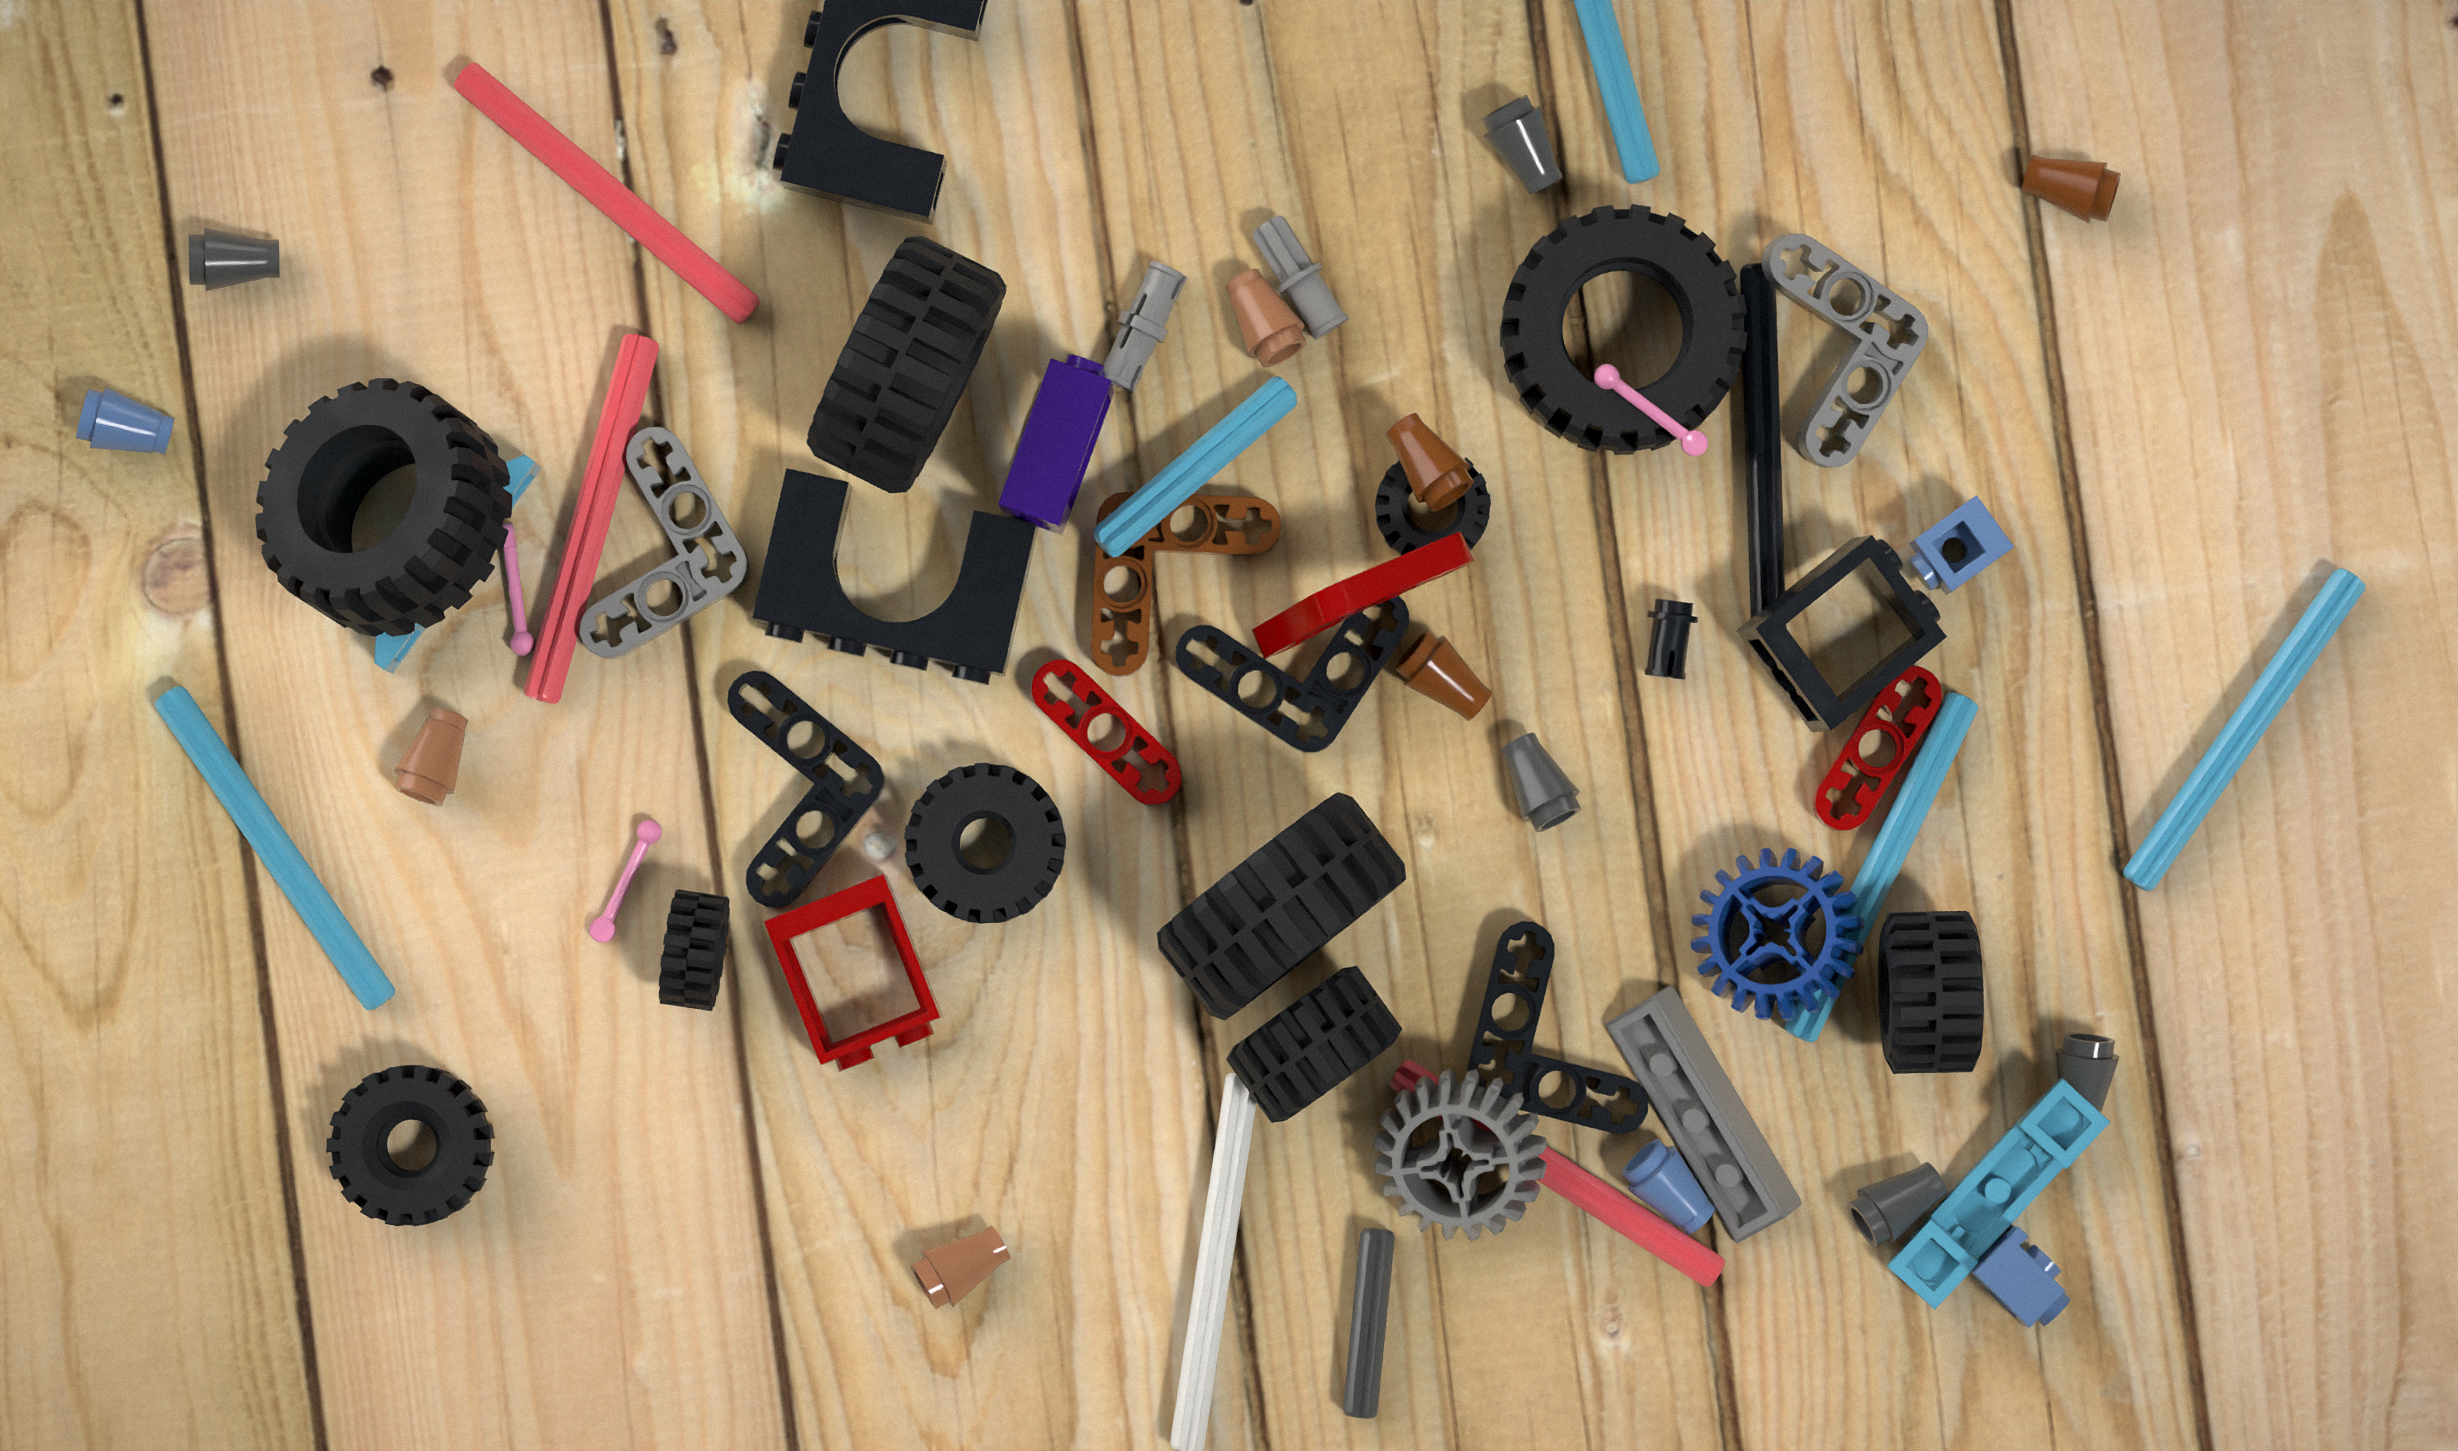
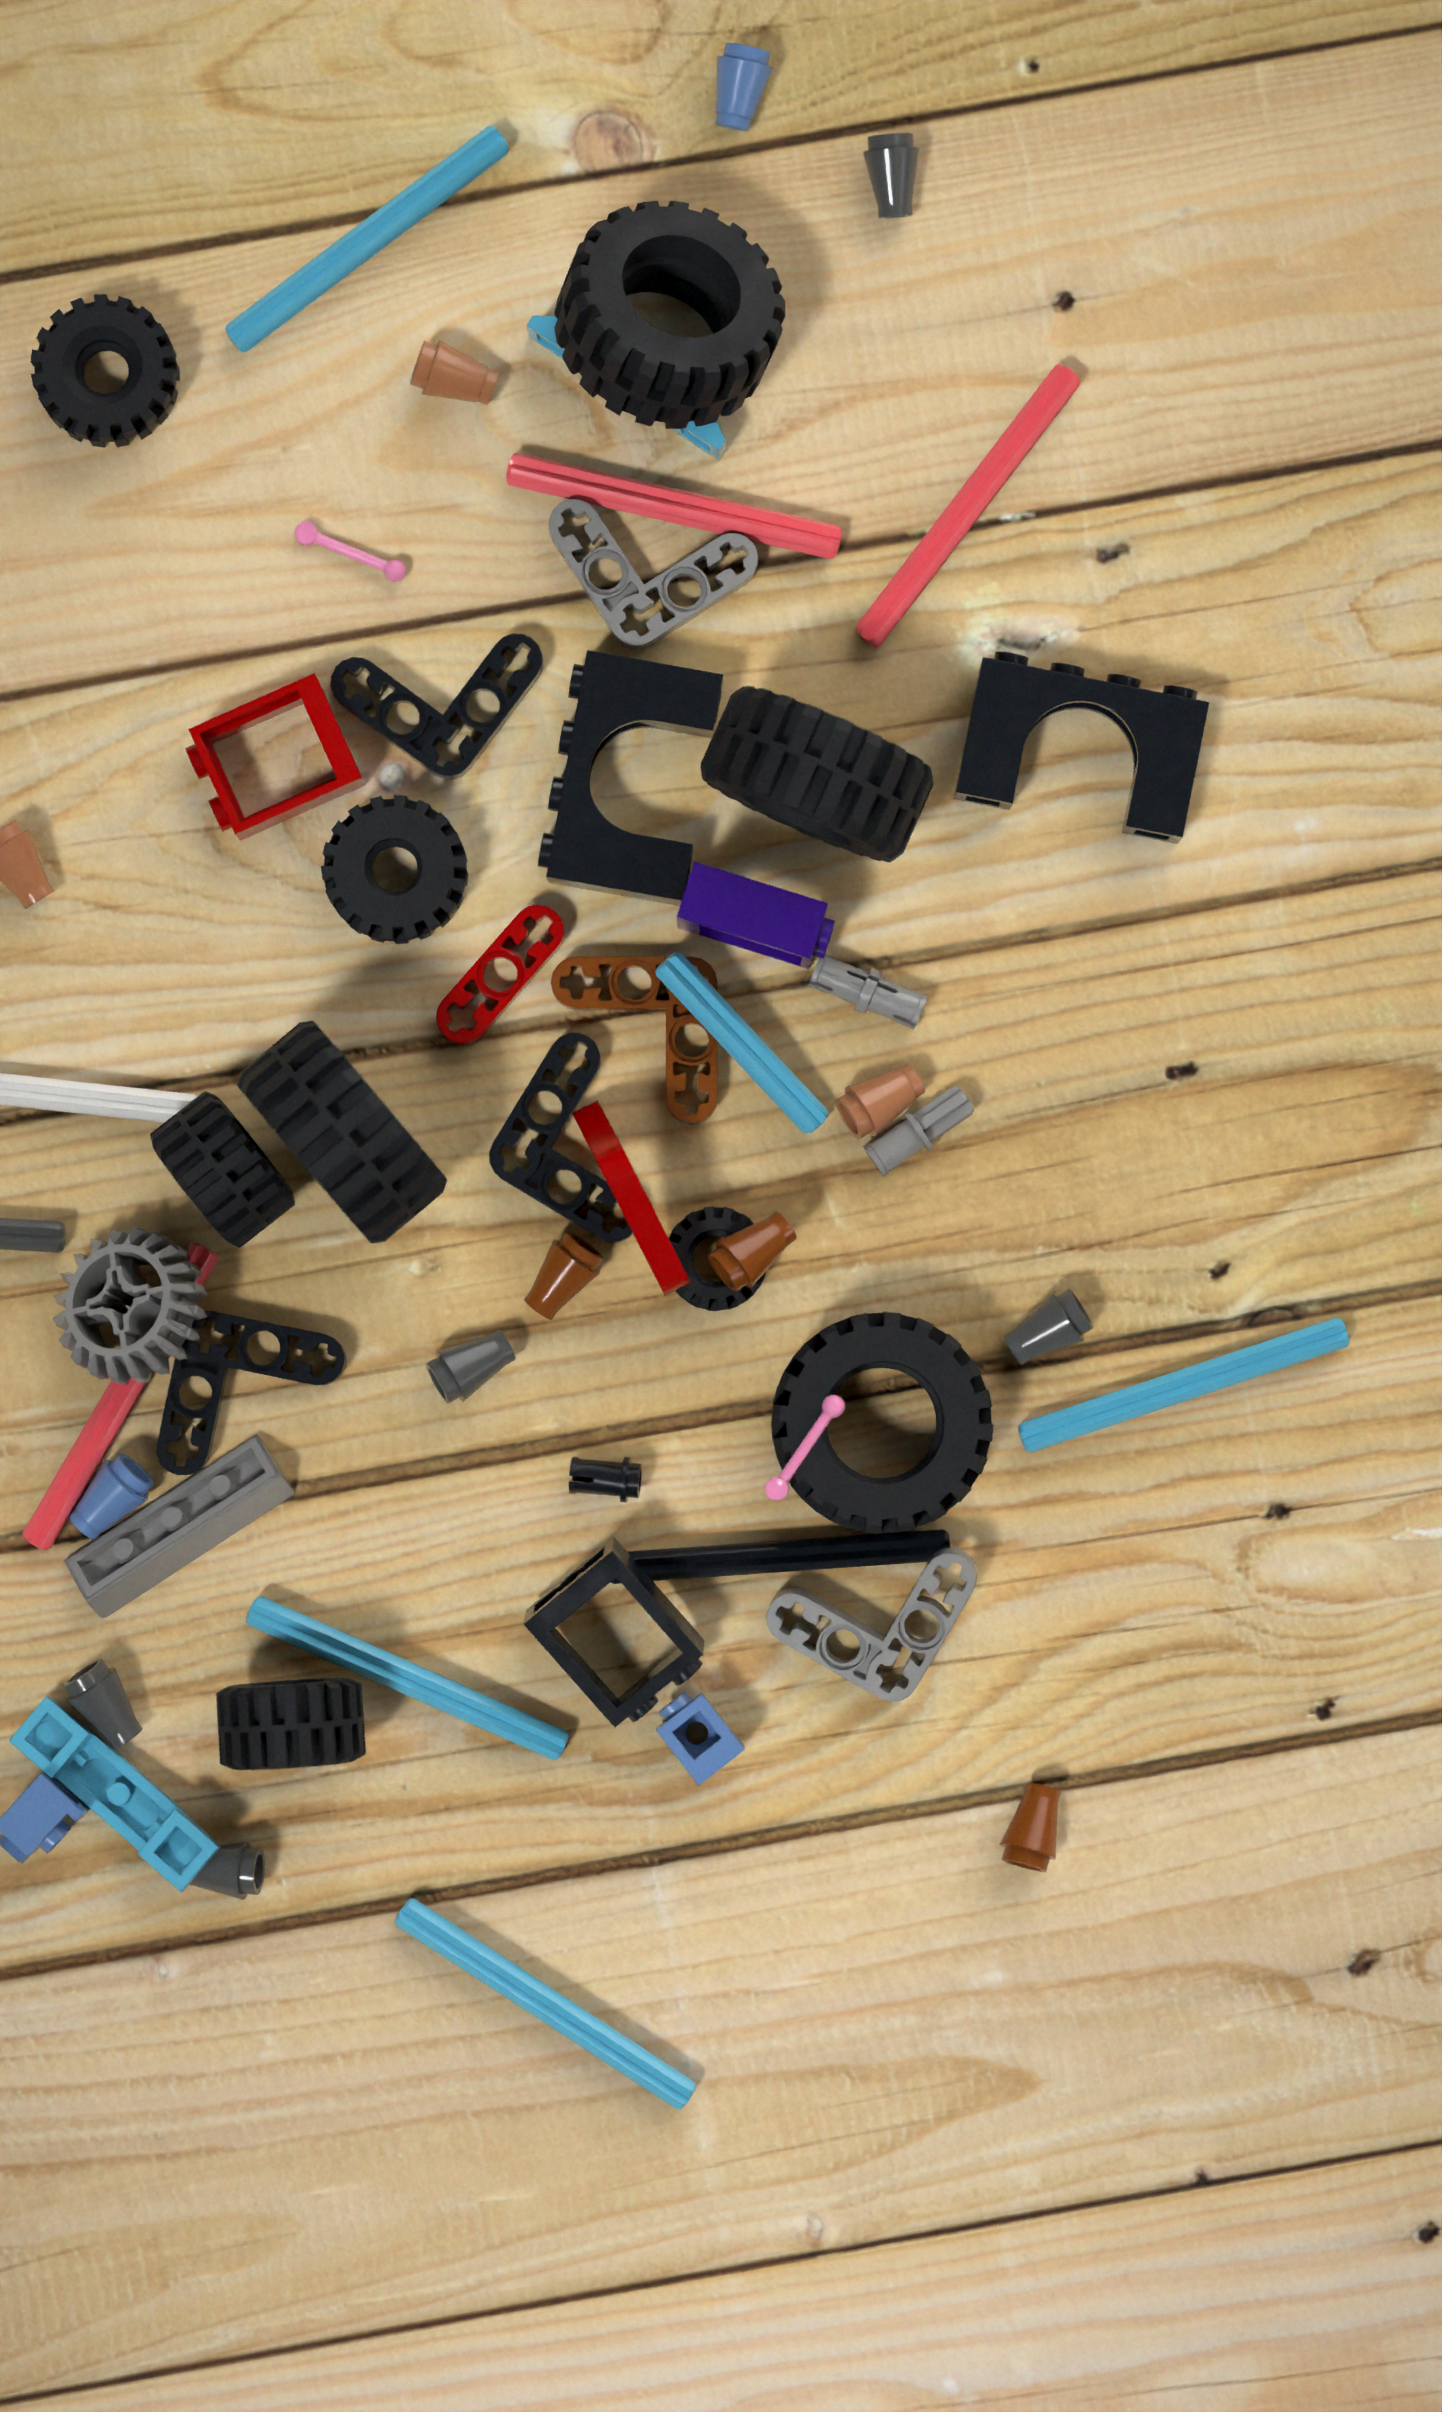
camera: 85 degrees right, 0 degrees up
bright pink hinge [503,523,535,656] -> none
black tyre [658,889,730,1011] -> none
blue gear [1691,848,1865,1021] -> none
red beam [1812,666,1942,831] -> none

